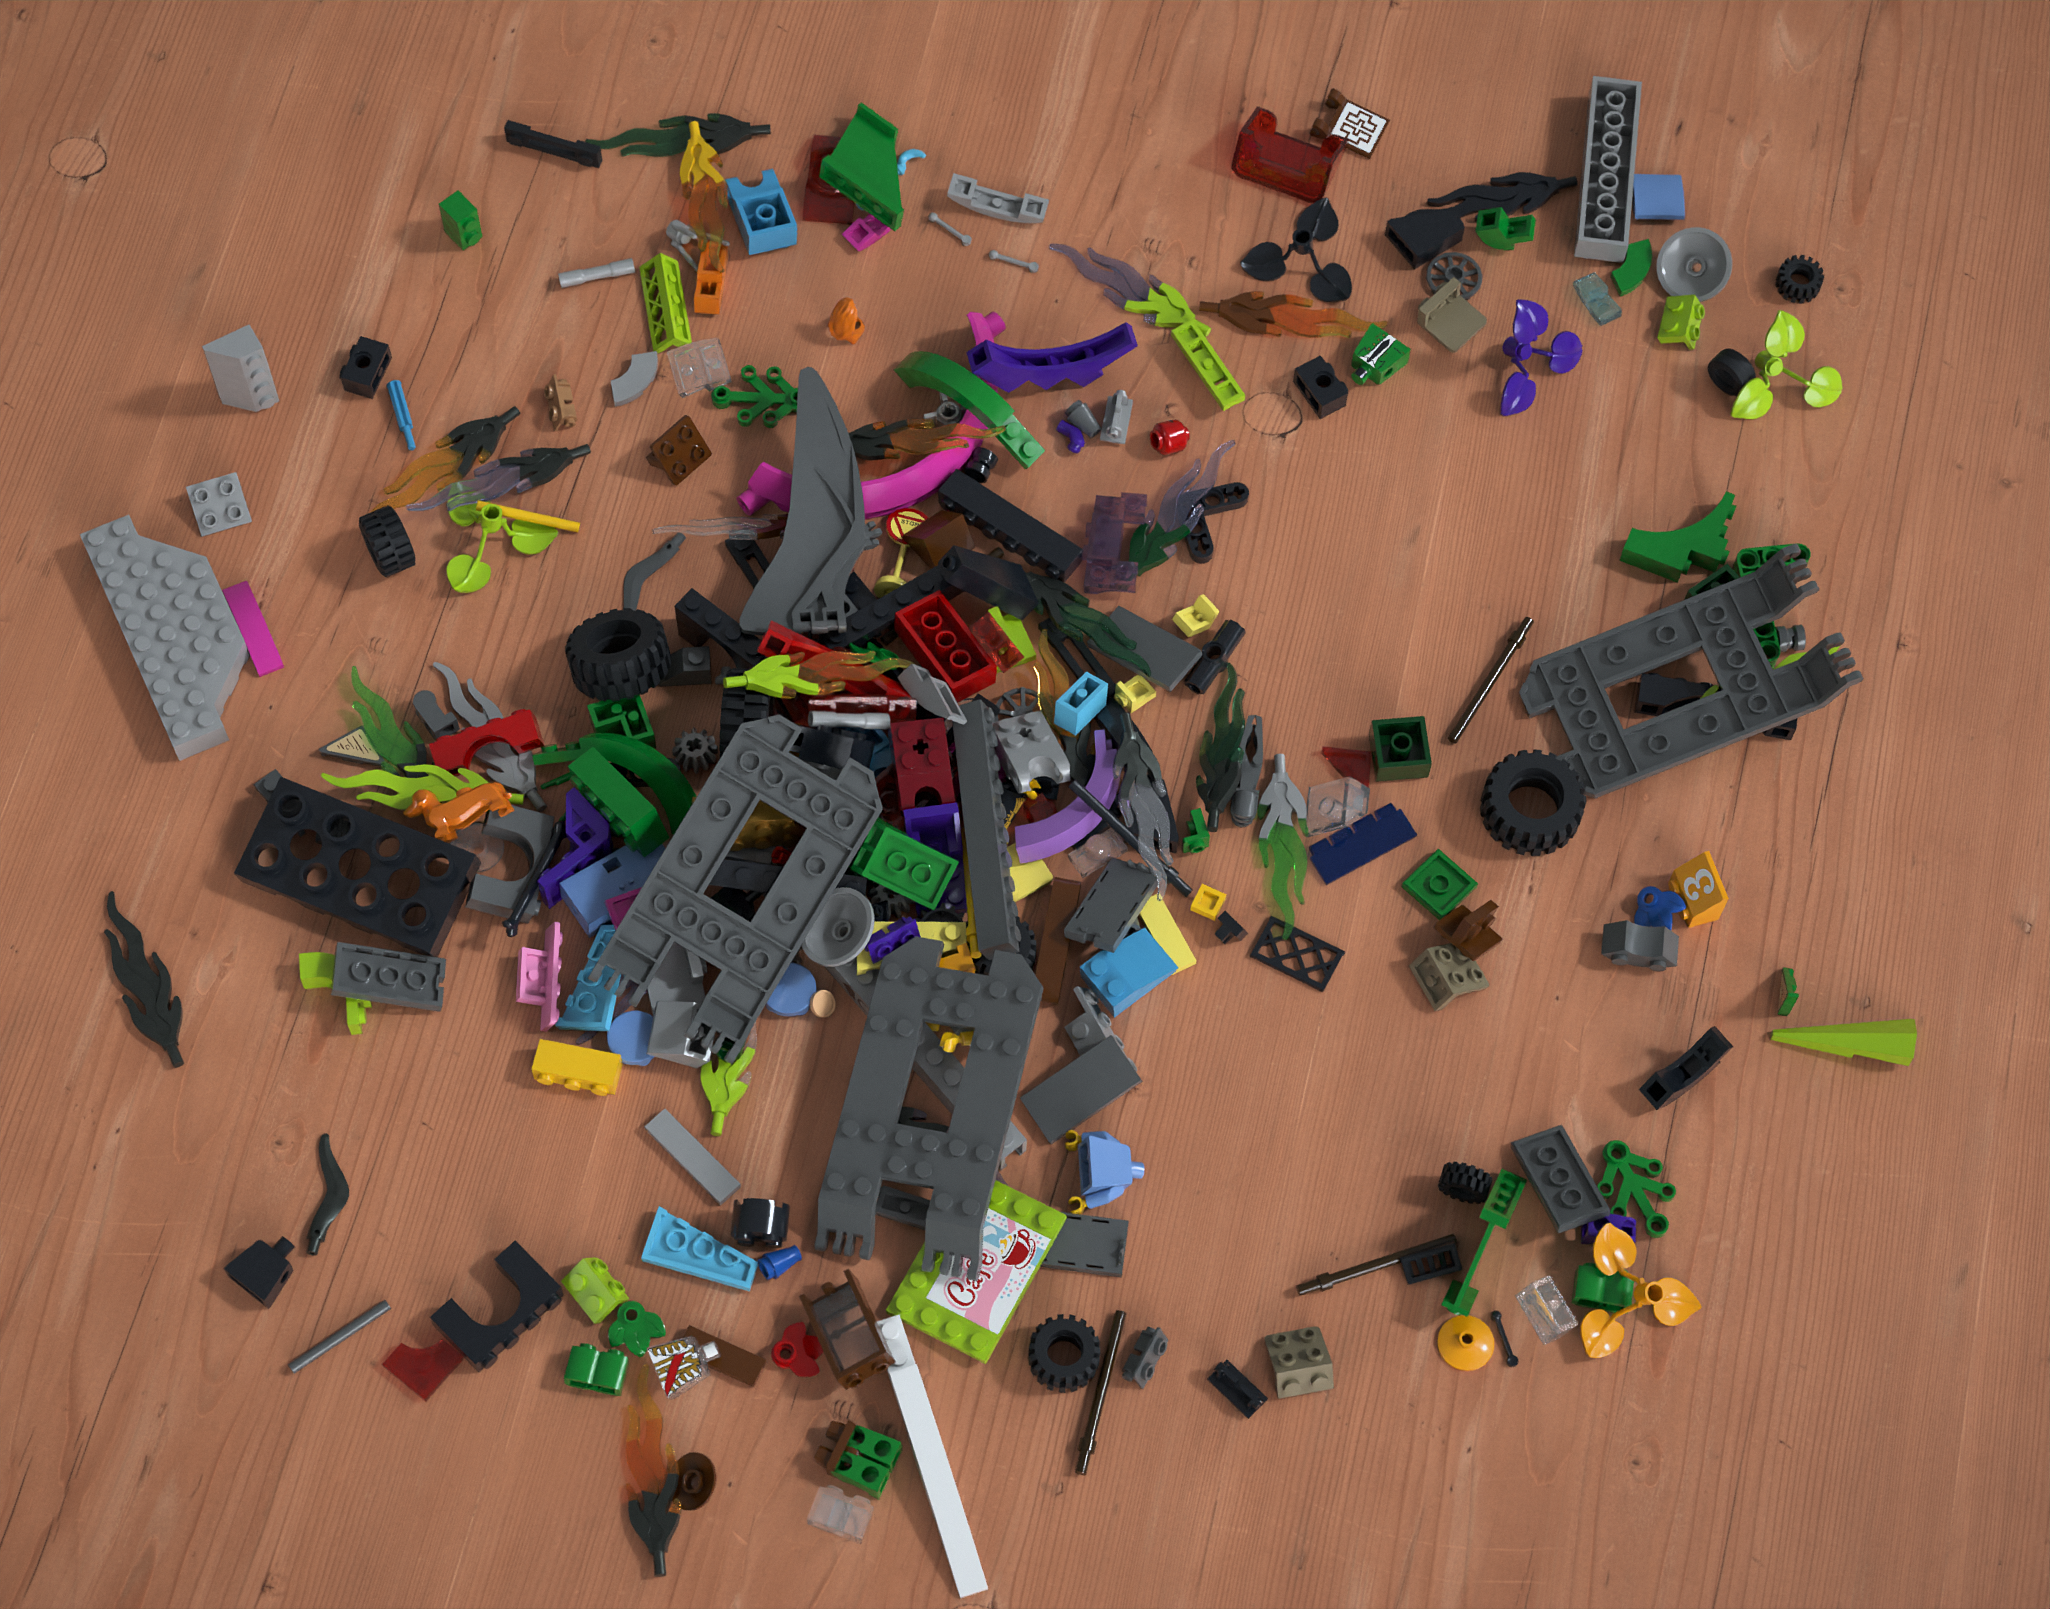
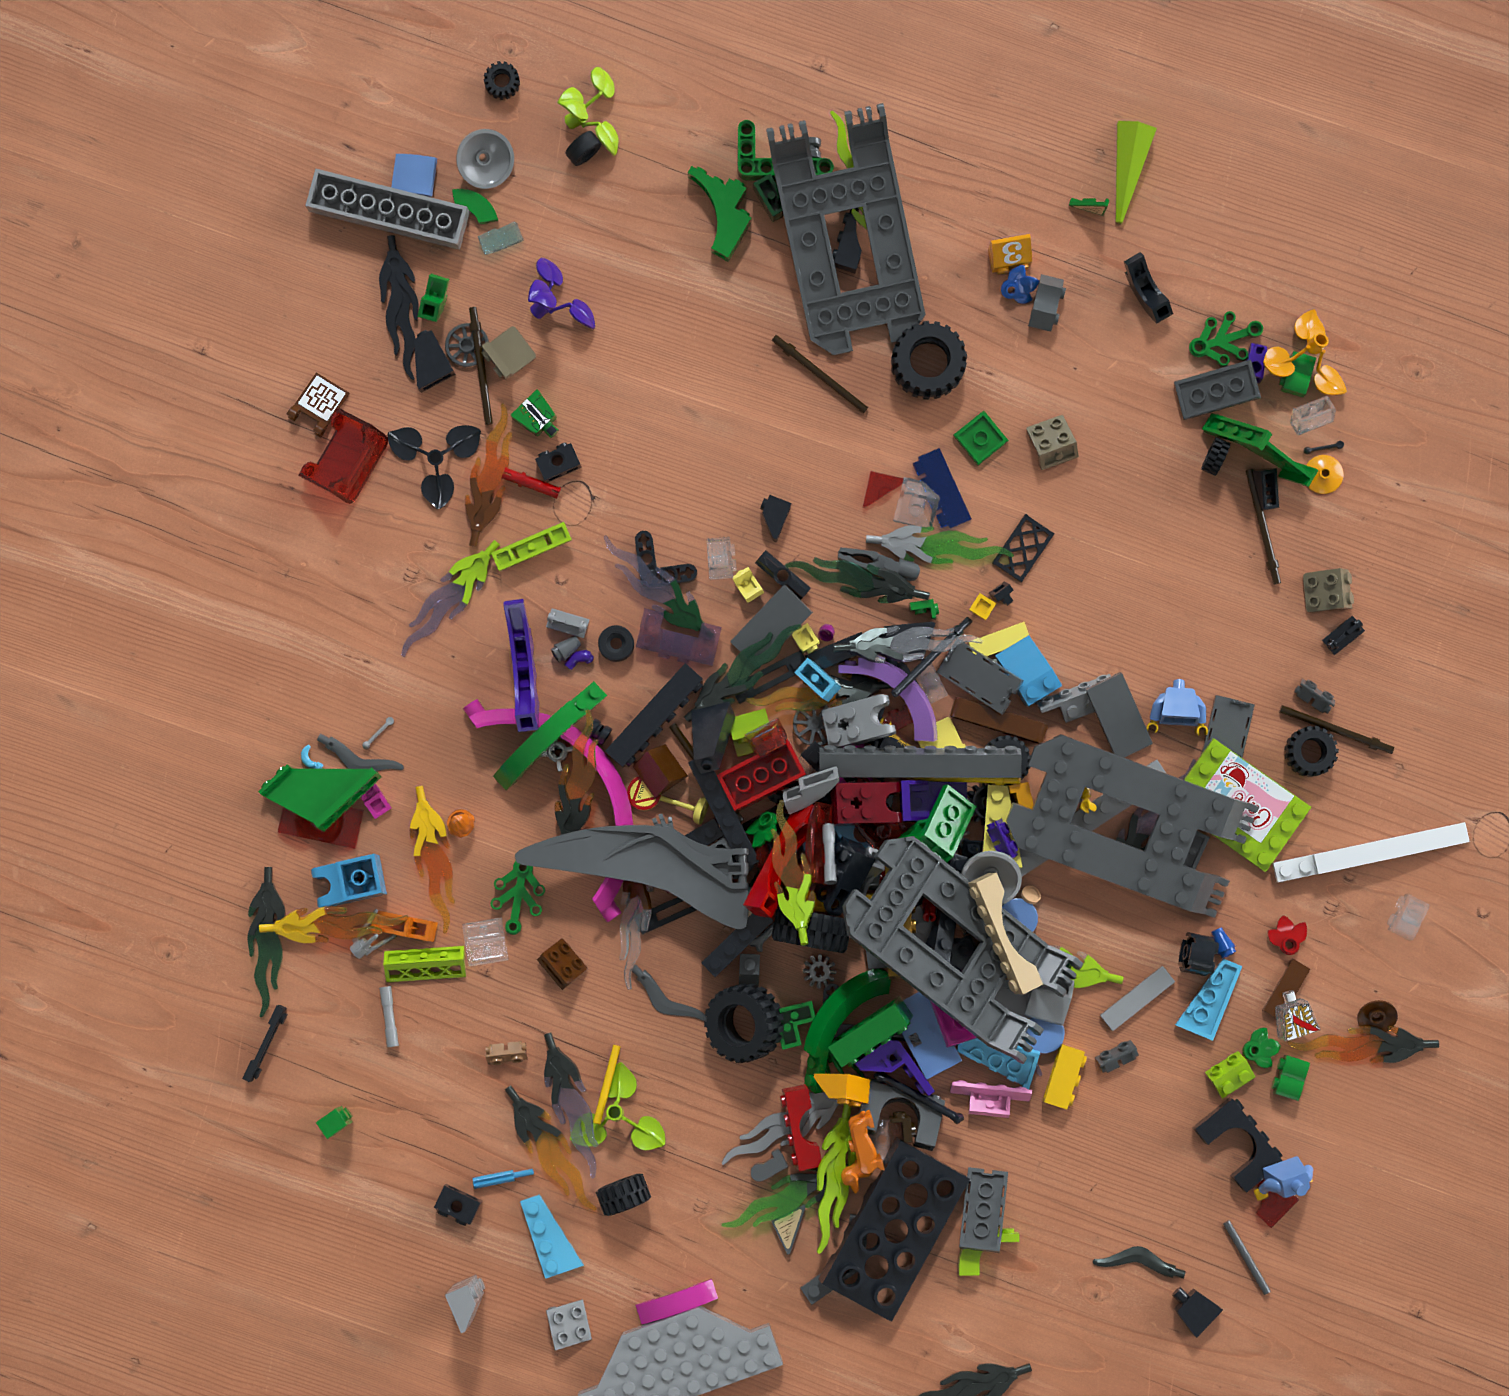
camera: 80 degrees left, 20 degrees up
light grey tile [611,351,658,407] -> none
door [799,1269,896,1390] -> none
green hips [814,1420,903,1499] -> none
light grey slope [947,173,1049,223] -> none
light grey hinge [989,250,1039,273] -> none
red head [1150,419,1190,455] -> none
dark green brick [1369,716,1432,782] -> none
reddish brown bracket [1434,900,1502,961] -> none
lime bracket [1657,294,1705,350] -> none
none -> dark grey piece [317,733,404,771]
none -> piece [410,786,455,934]
none -> dark brown bar [469,307,493,425]
none -> red pin [501,467,561,499]
none -> medium azure wing [520,1194,584,1279]
none -> black tyre [598,625,634,662]
none -> clear brick [706,537,737,580]
none -> black slope [760,495,792,542]
none -> light orange slope [814,1074,870,1107]
none -> magenta hinge [818,624,835,642]
none -> dark brown bracket [889,1111,916,1143]
none -> tan arch [968,873,1043,995]
none -> dark grey hinge [1095,1040,1139,1073]
none -> medium blue torso [1253,1156,1313,1201]

